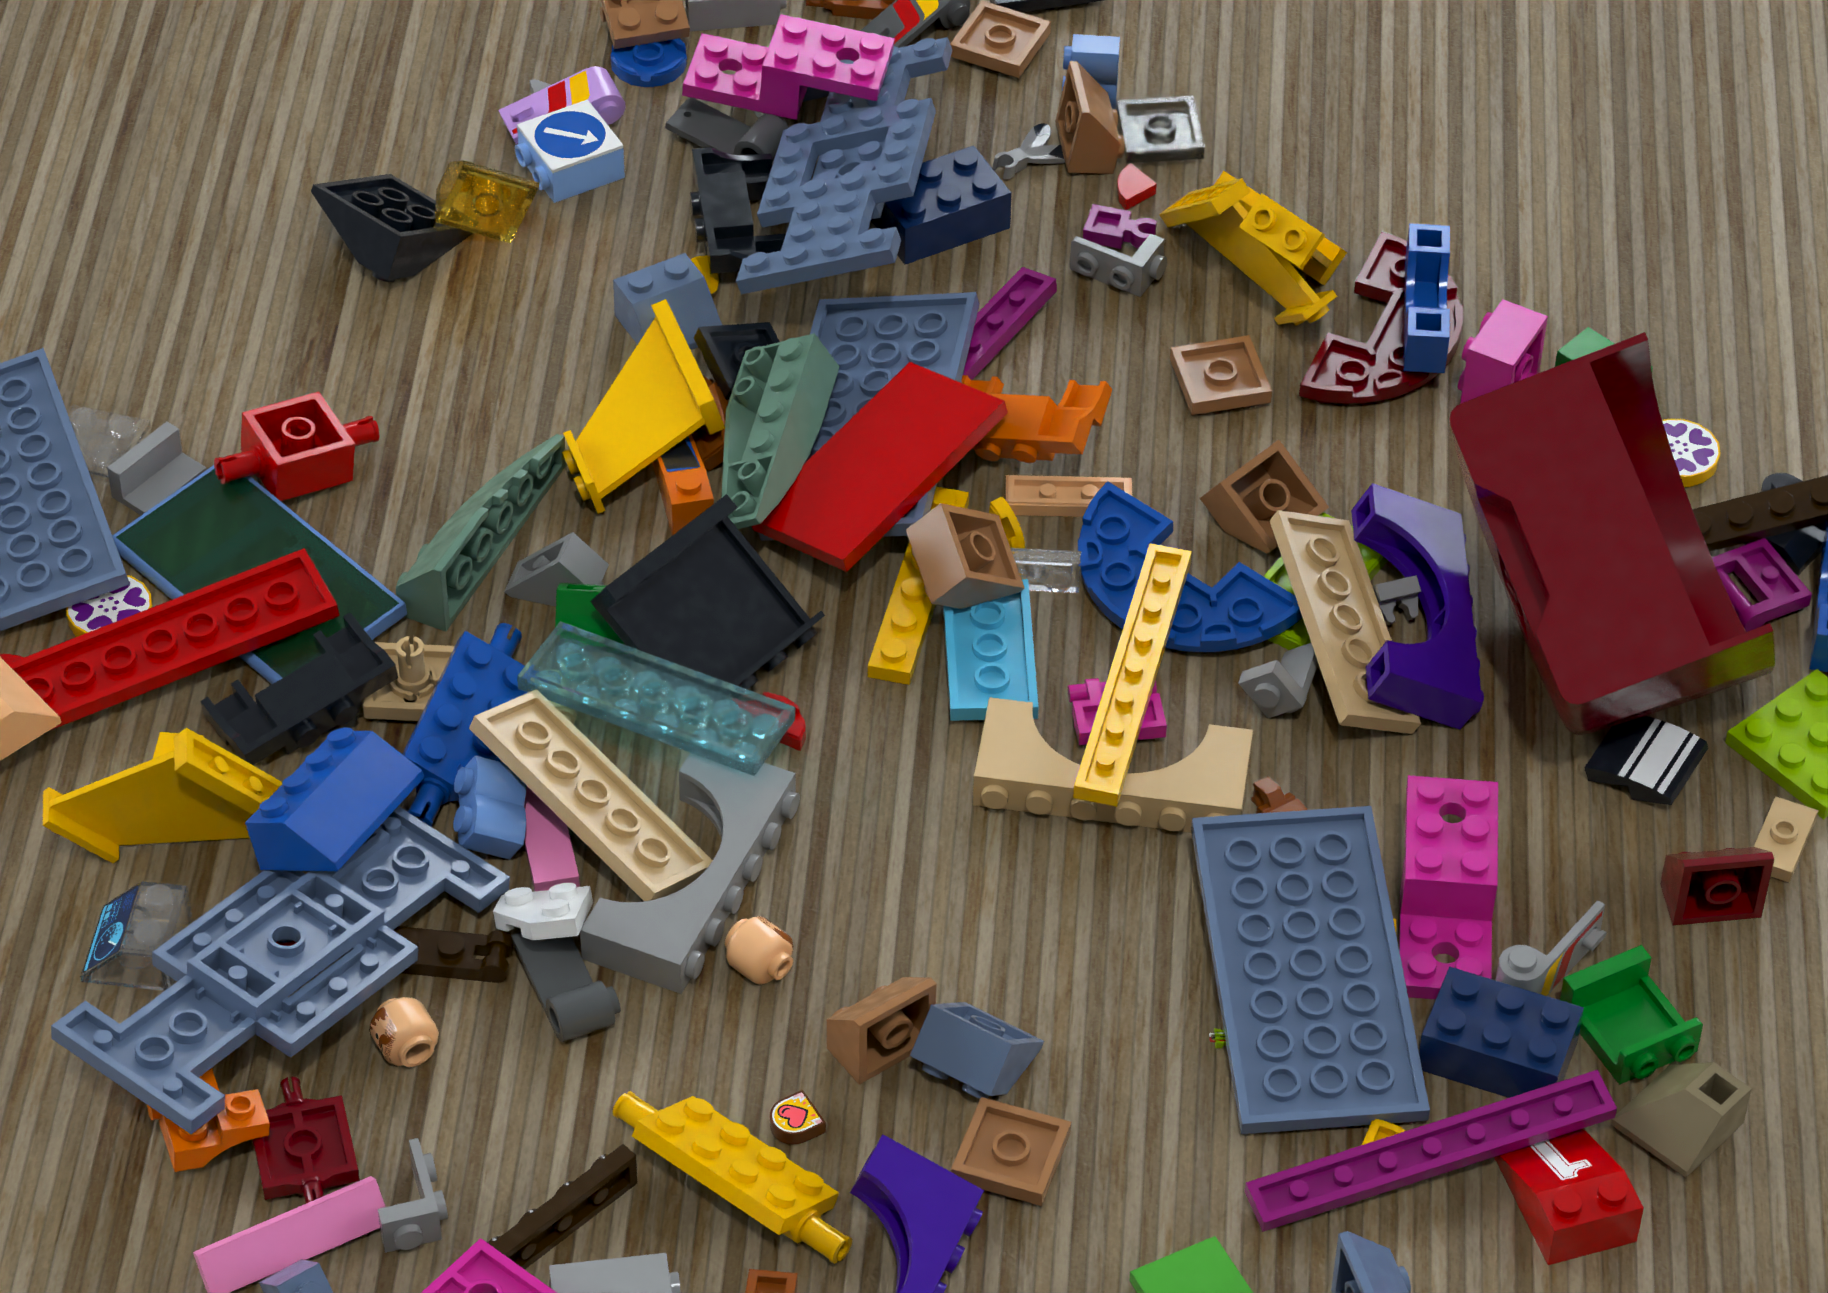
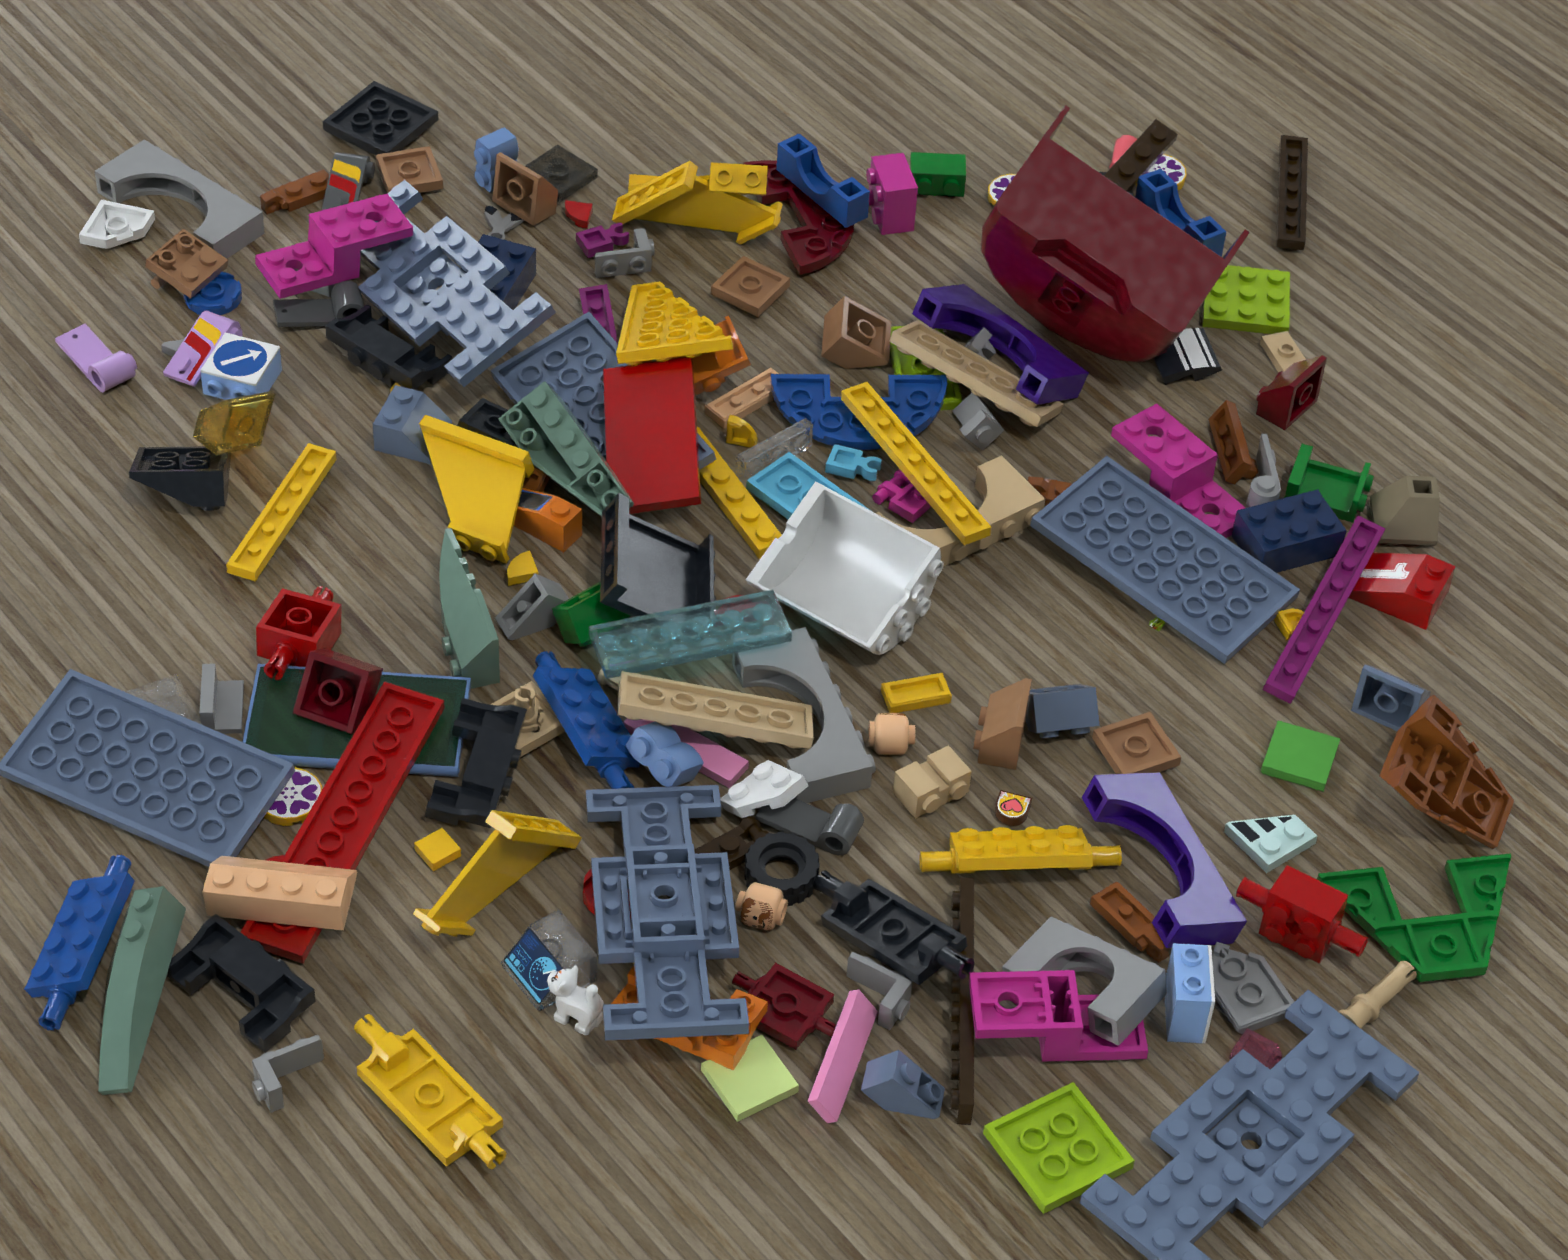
camera: 45 degrees left, 0 degrees up
blue slope [245,727,425,871] -> none
medium nougat slope [906,503,1025,609] -> none
none -> lavender door [55,324,137,392]
none -> yellow plate [226,443,337,582]
none -> dark red slope [293,648,383,734]
none -> yellow tile [507,551,538,586]
none -> white animal [547,965,604,1035]
none -> yellow wing [616,281,733,365]
none -> yellowish green tile [701,1035,799,1122]
none -> black tyre [744,832,820,906]
none -> white cylinder [746,481,944,655]
none -> black plate [813,870,975,985]
none -> medium azure plate [825,444,882,481]
none -> yellow tile [881,673,952,713]
none -> tan brick [893,745,972,819]
none -> dark orange hinge [1208,400,1259,485]

